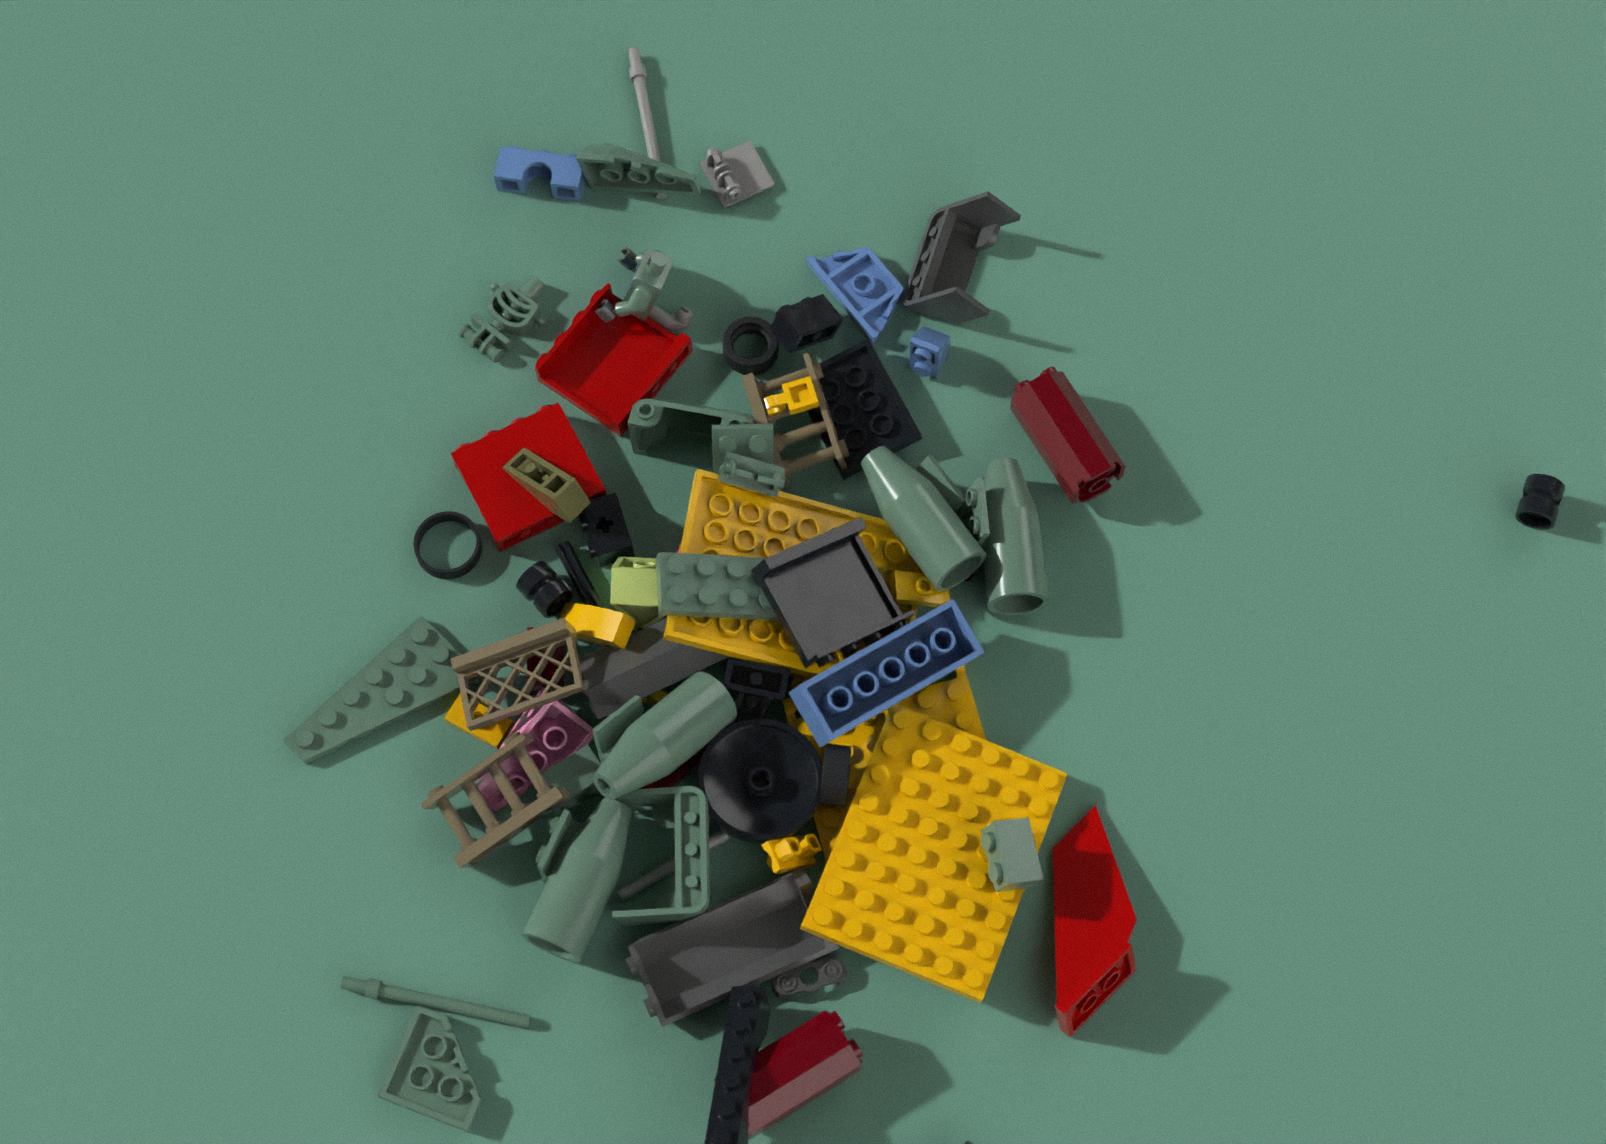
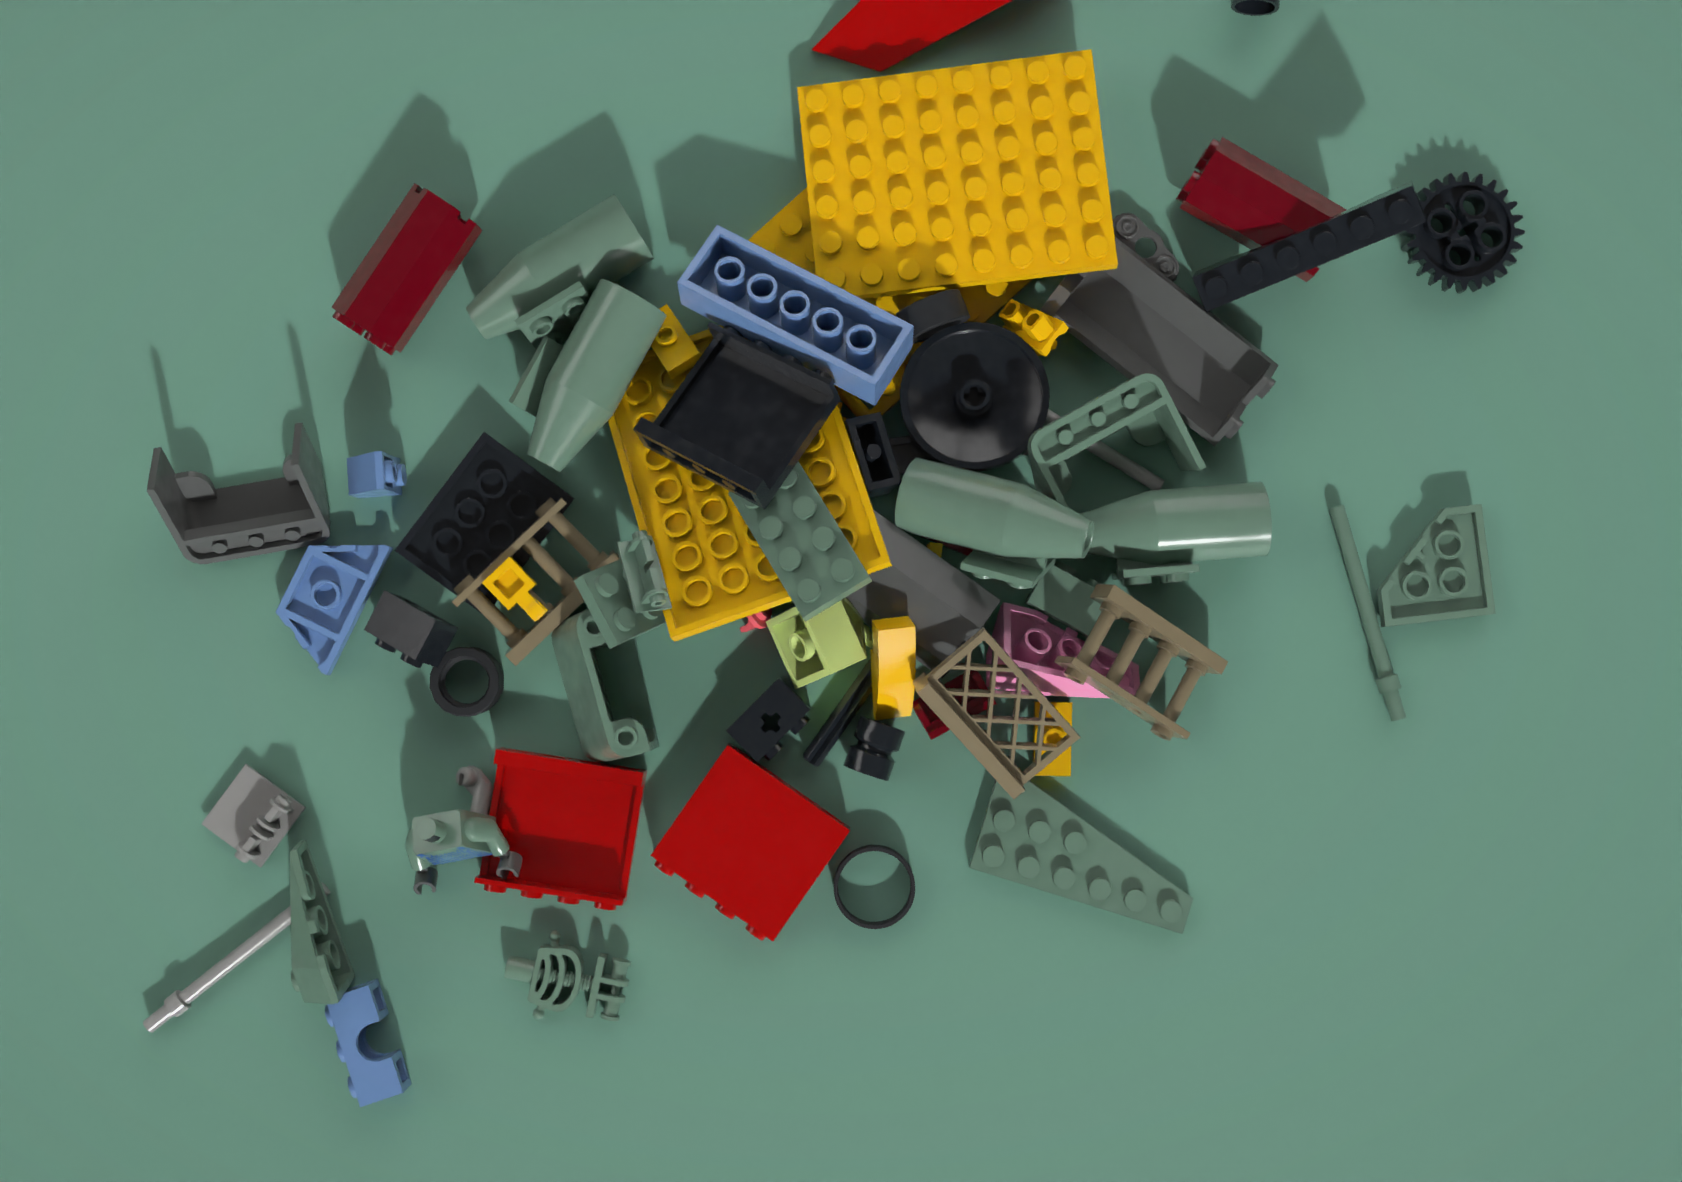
camera: 120 degrees left, 20 degrees up
olive slope [502,448,591,523] -> none
sand green brick [981,817,1043,892] -> none

